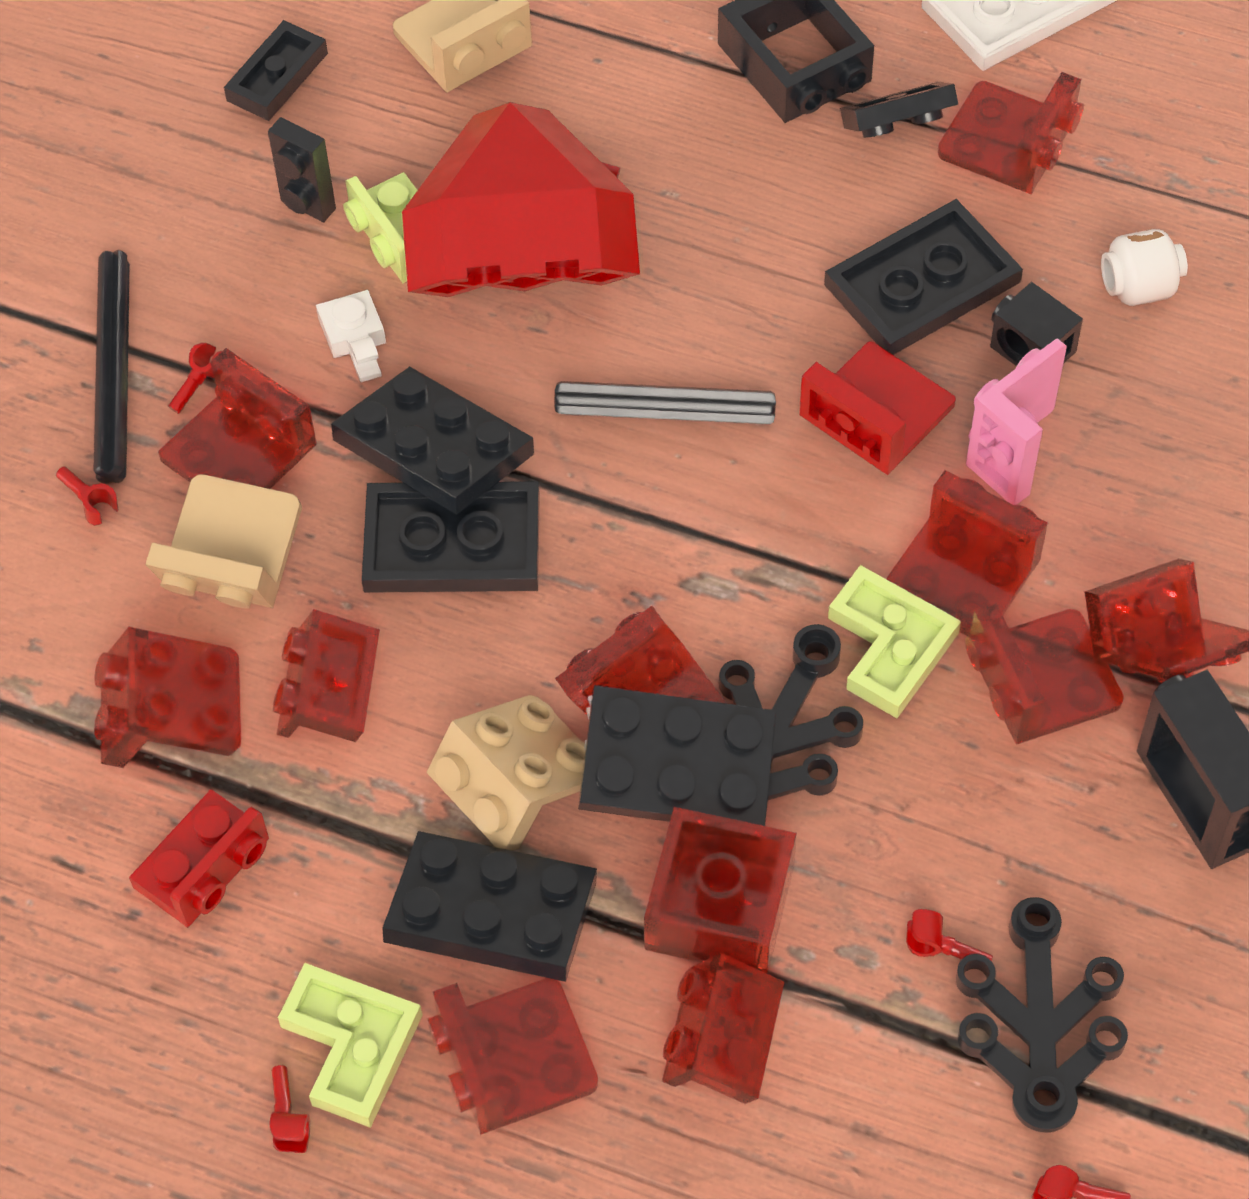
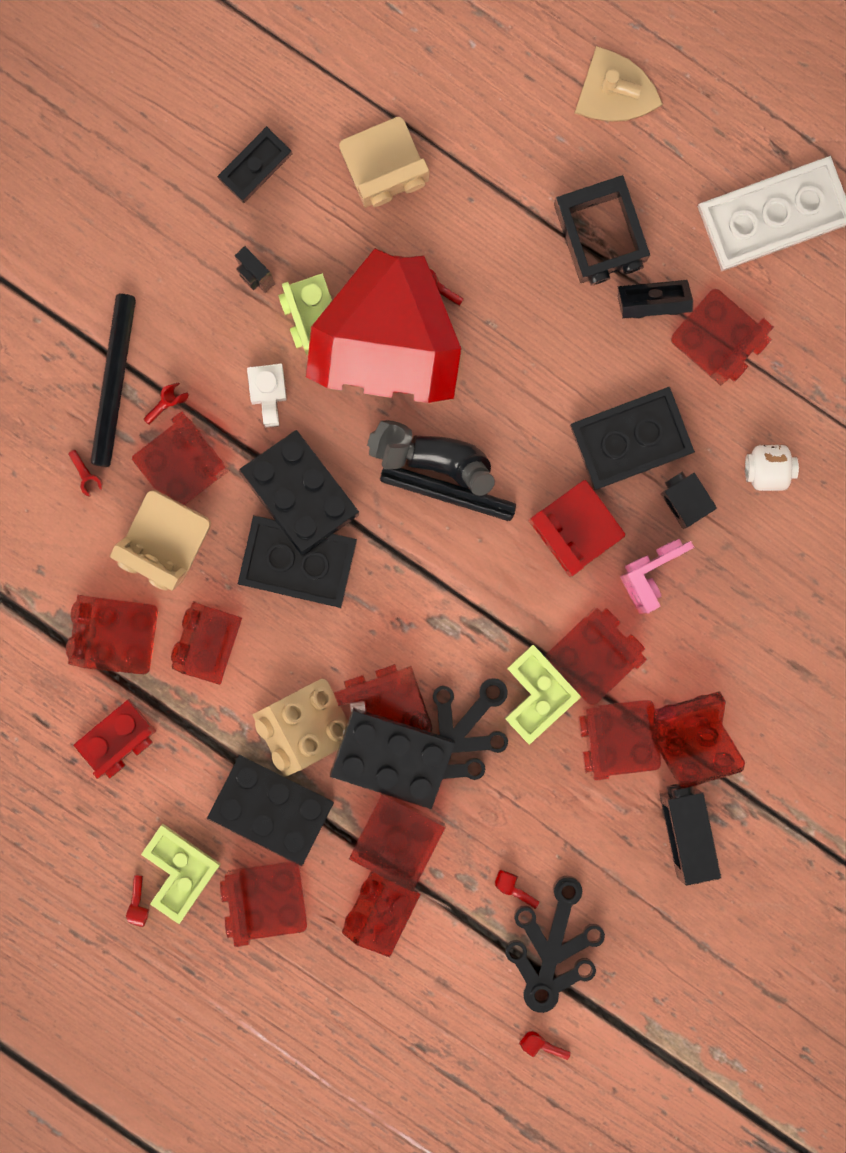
camera: 10 degrees right, 30 degrees up
none -> piece [367,420,495,496]

